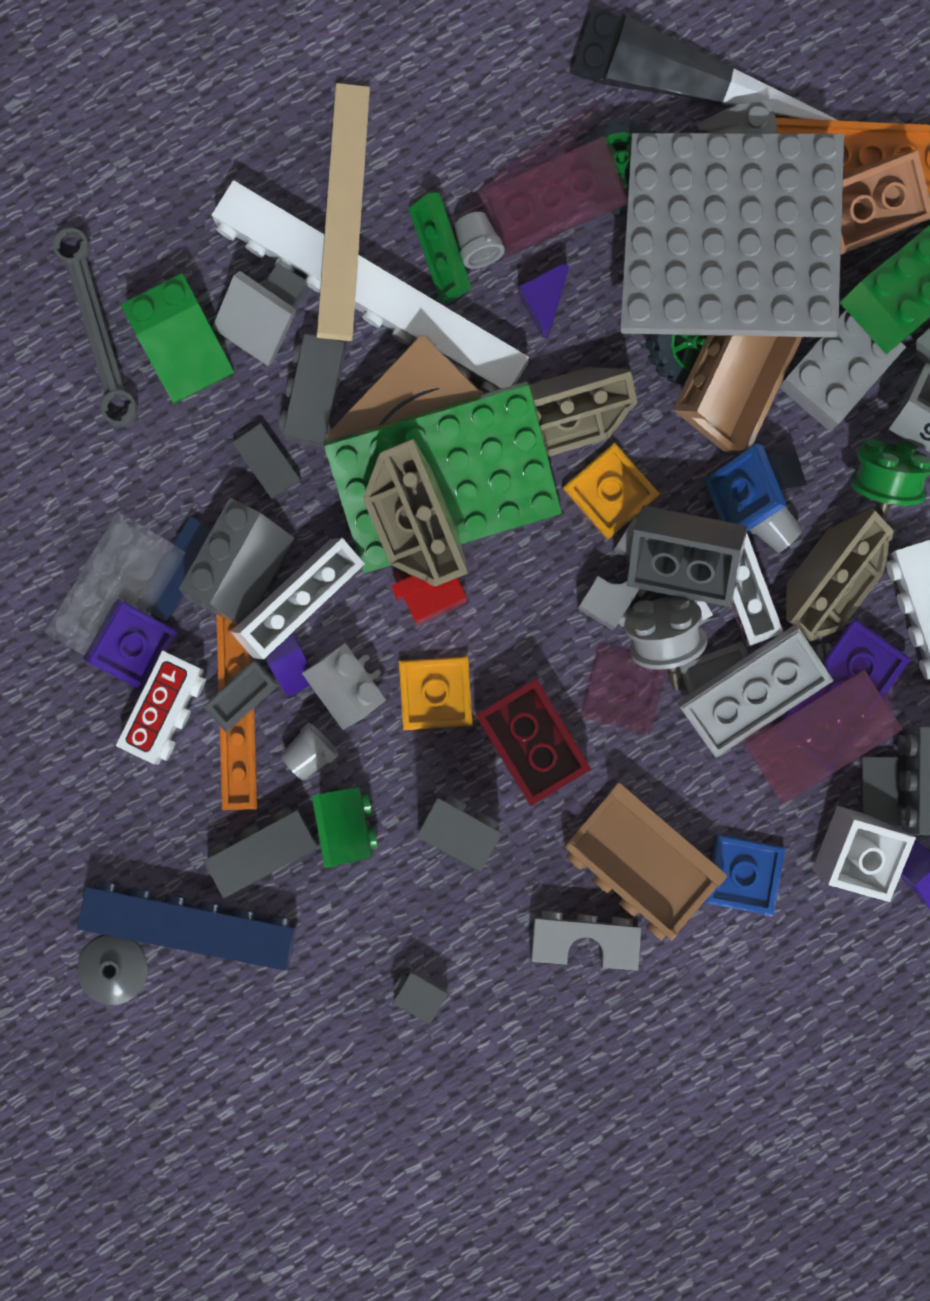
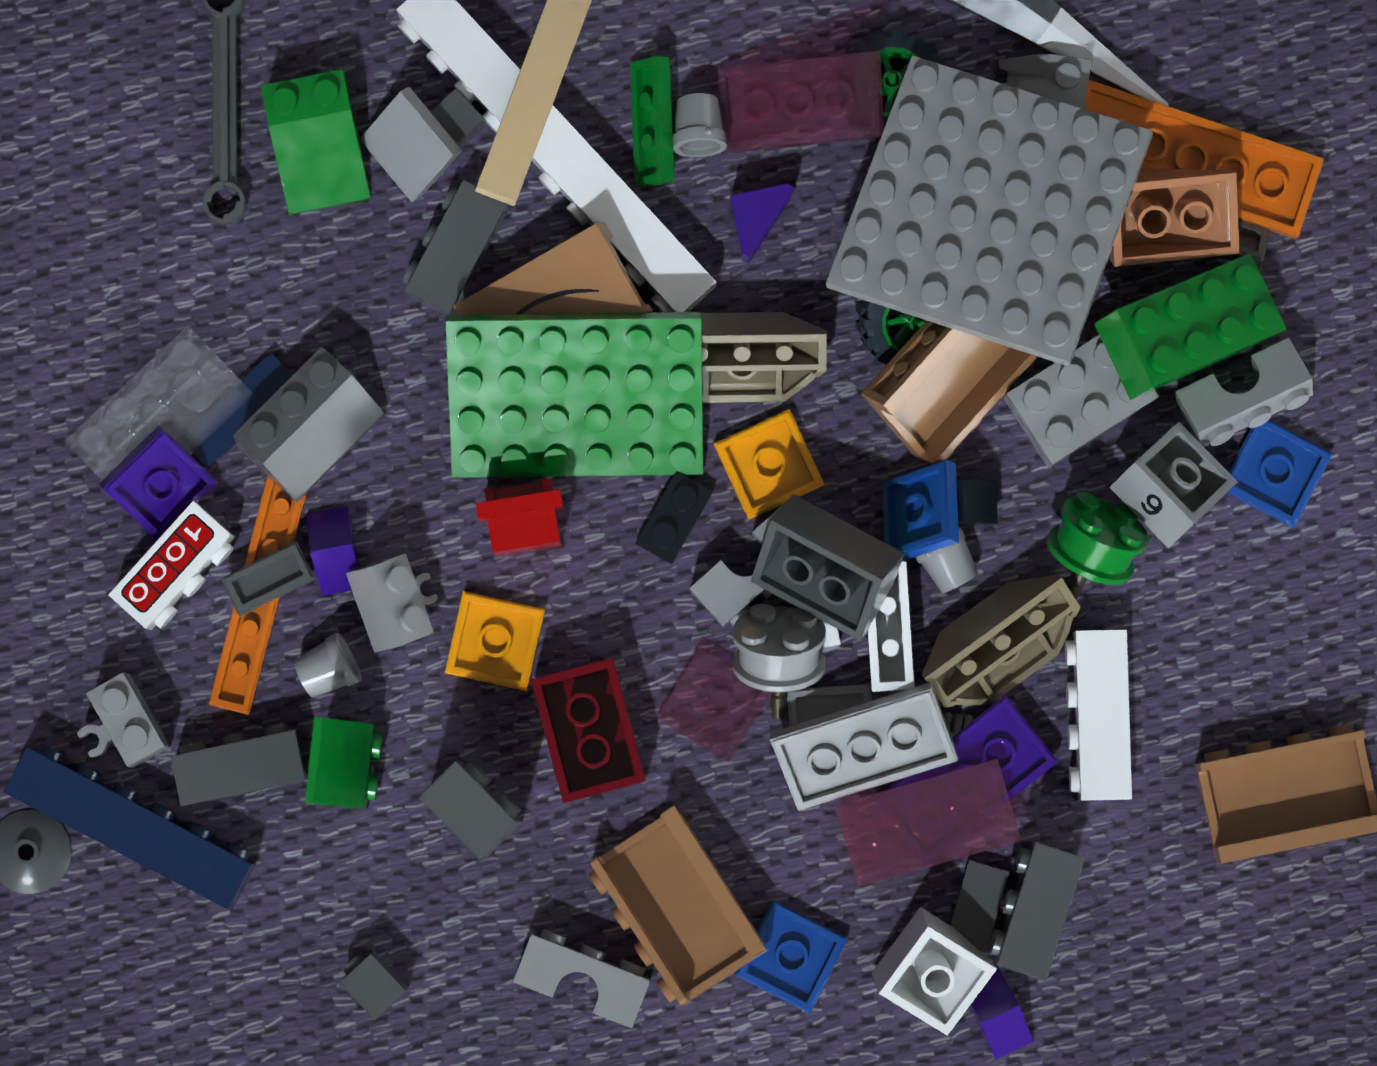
camera: 25 degrees right, 0 degrees up
white brick [230,538,365,659] -> none
dark grey tile [233,423,301,500] -> none
dark tan wedge [363,439,469,587] -> none
none -> light grey brick [77,672,171,768]
none -> black plate [635,471,713,565]

